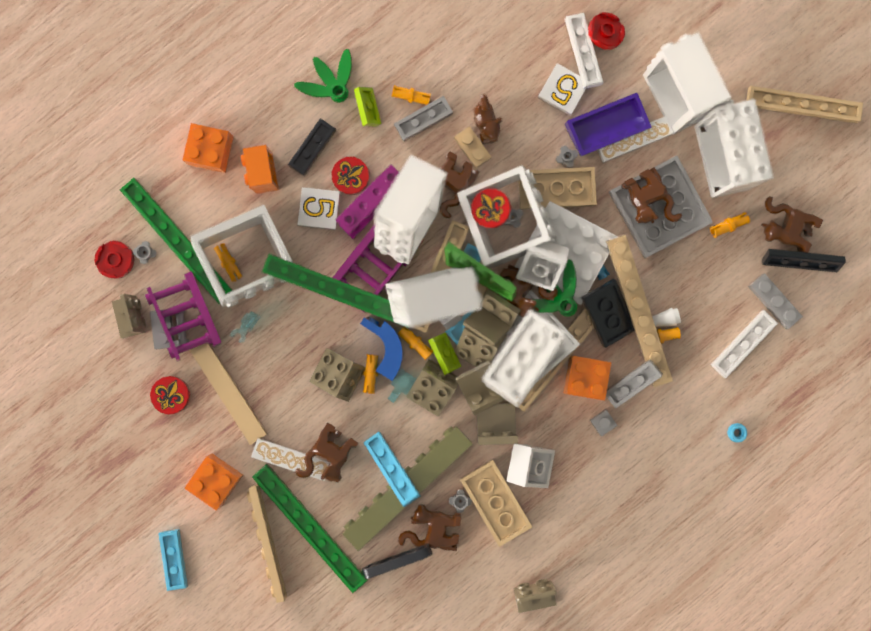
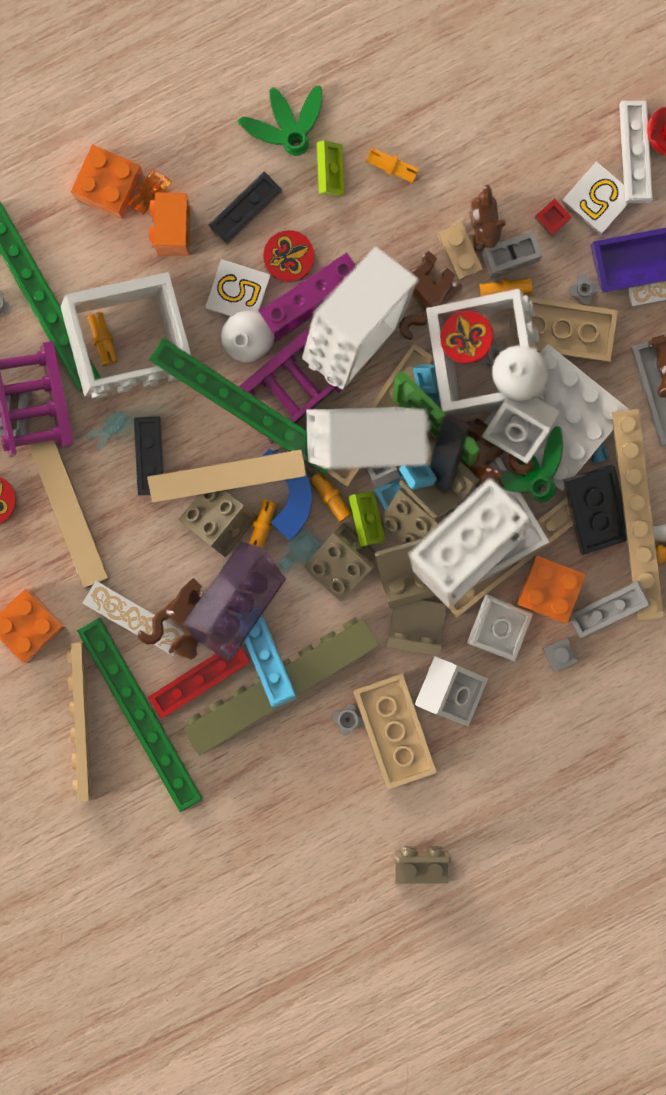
camera: 15 degrees right, 0 degrees up
black beam [361,544,433,579] -> none
light grey plate [394,96,453,142] -> none
reddish brown animal [398,504,461,551] -> none
none -> clear orange plate [127,169,172,215]
none -> black tile [134,416,163,496]
none -> tan tile [147,449,307,503]
none -> red plate [148,640,251,719]
none -> clear purple slope [184,541,286,662]
none -> white cylinder [221,310,275,363]
none -> medium azure plate [399,464,437,490]
none -> medium azure plate [412,364,439,393]
none -> black tile [429,413,470,493]
none -> white tile [467,594,533,662]
none -> light orange pin [479,278,533,297]
none -> light grey brick [482,231,542,278]
none -> white cylinder [493,346,548,401]
none -> red plate [534,198,572,237]

